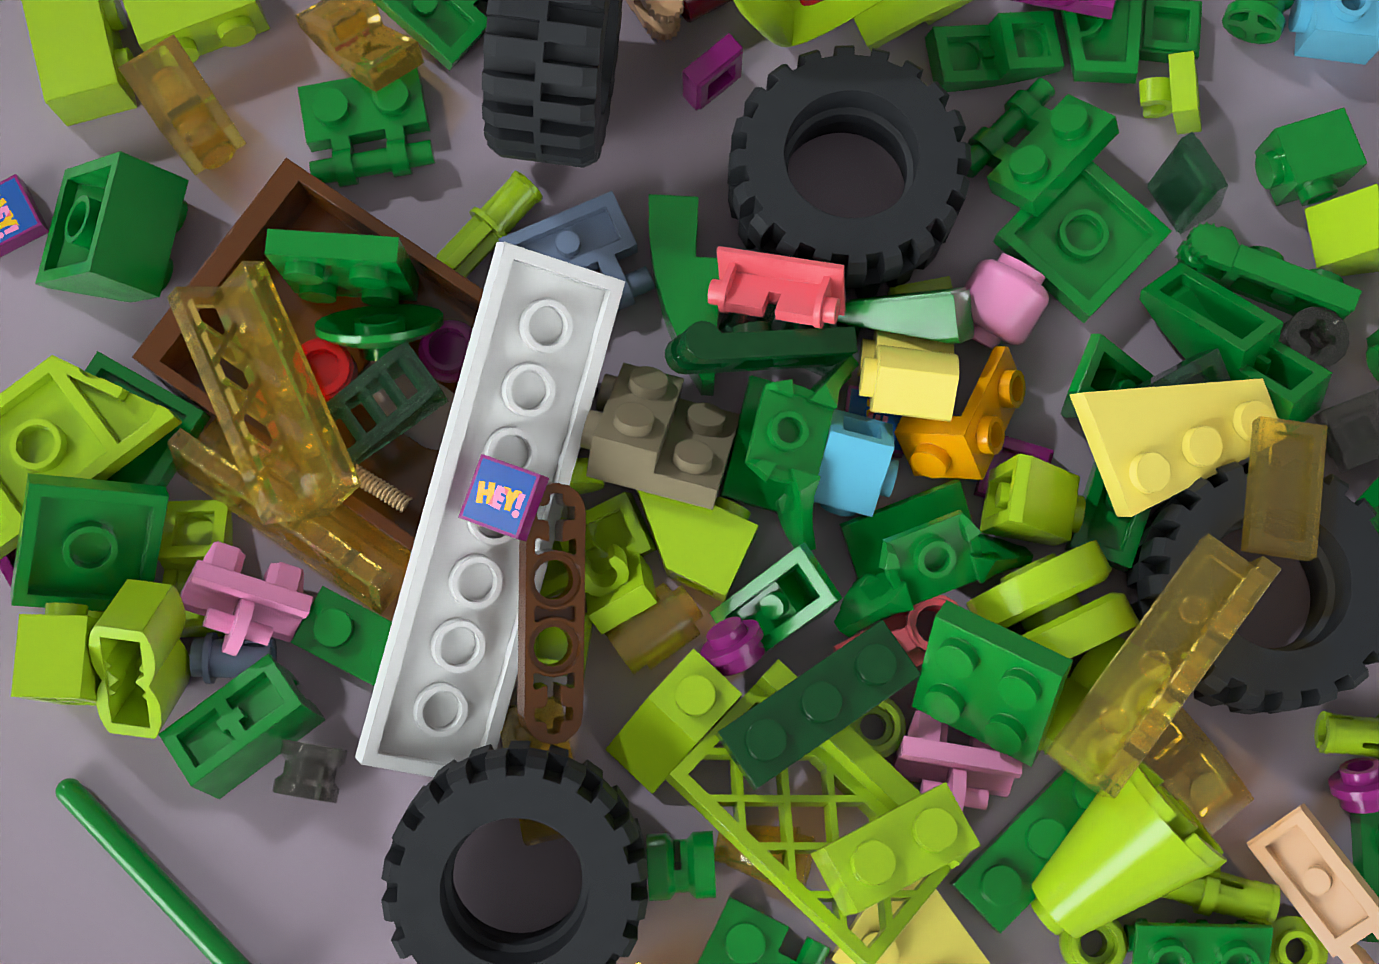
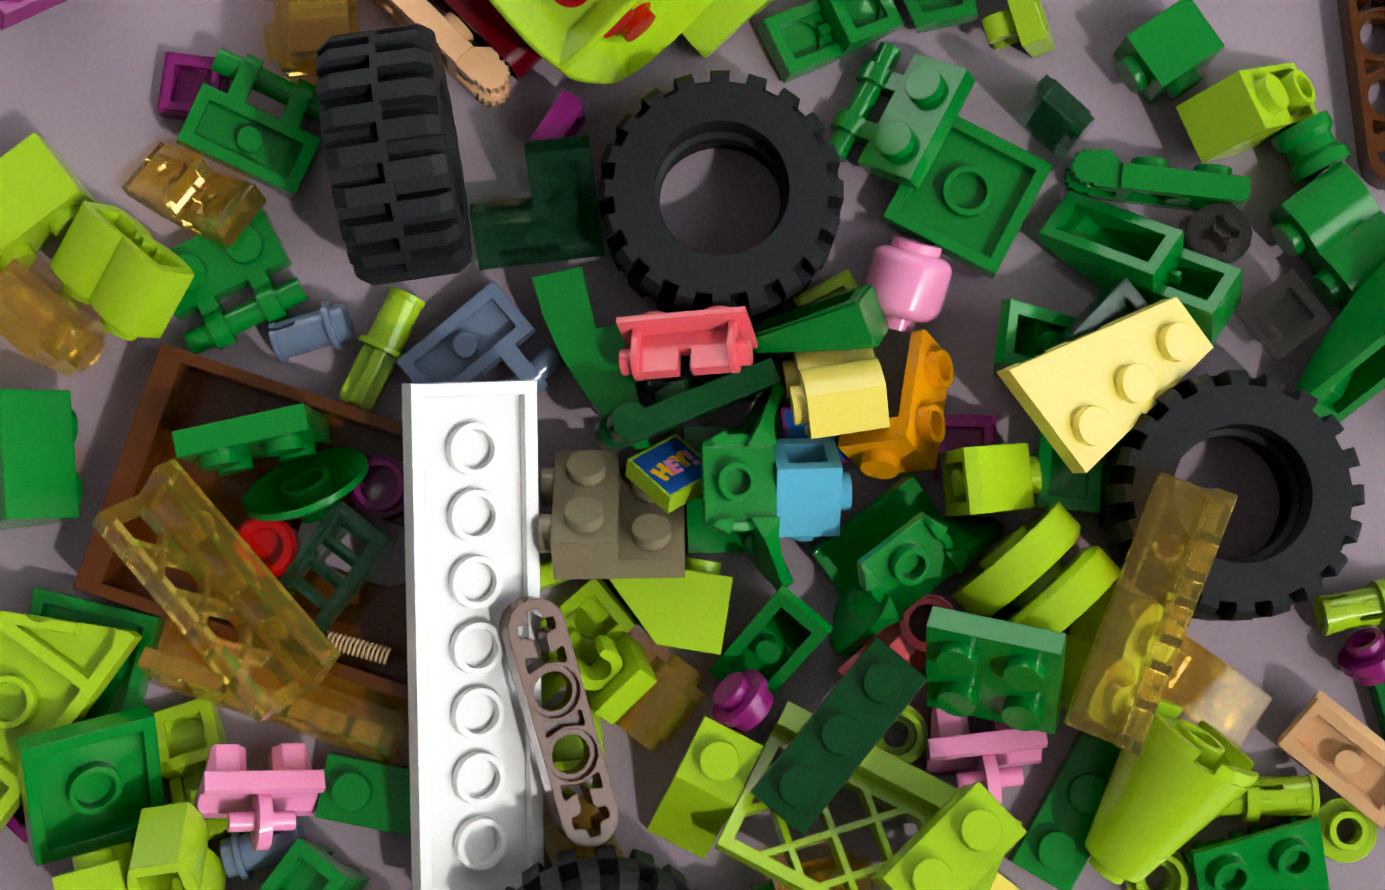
camera: 15 degrees left, 5 degrees up
tile [458,454,549,542] -> none
clear yellow tile [1241,416,1328,561] -> none
none -> lime brick [50,201,195,341]
none -> sand blue pin [268,300,355,362]
none -> clear green plate [470,134,604,270]
none -> tile [625,434,702,514]

